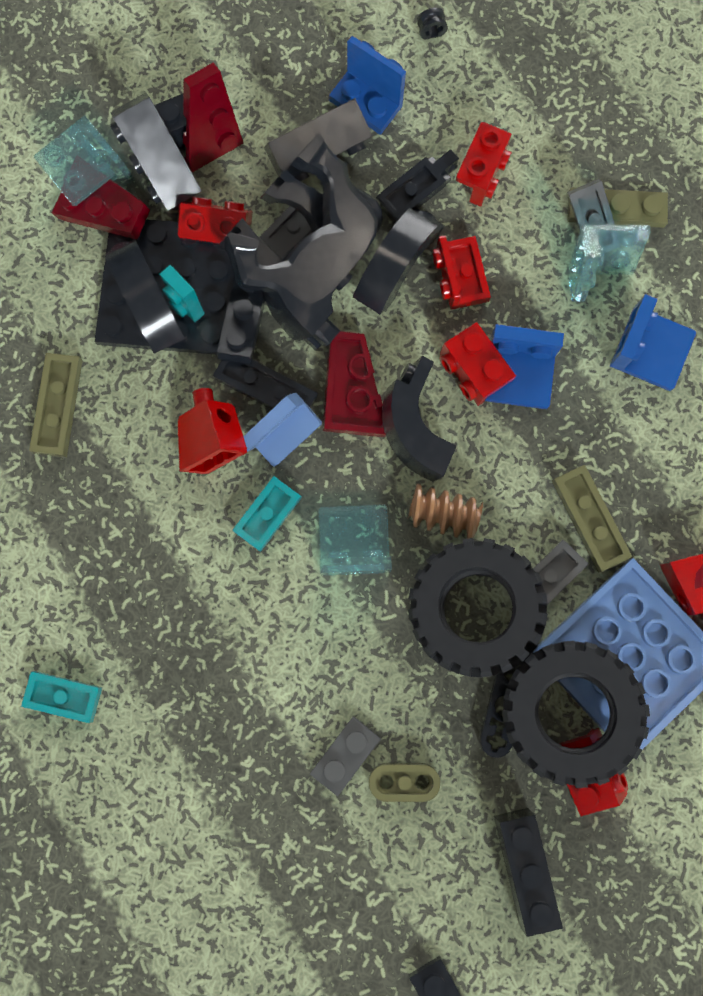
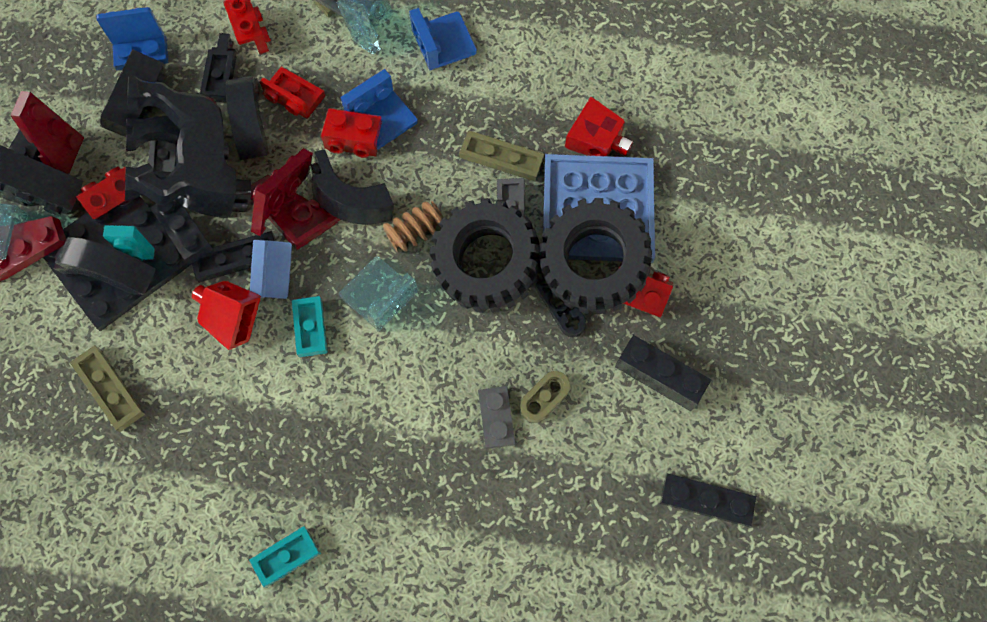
camera: 45 degrees left, 10 degrees down
none -> dark red wing [251,148,313,236]

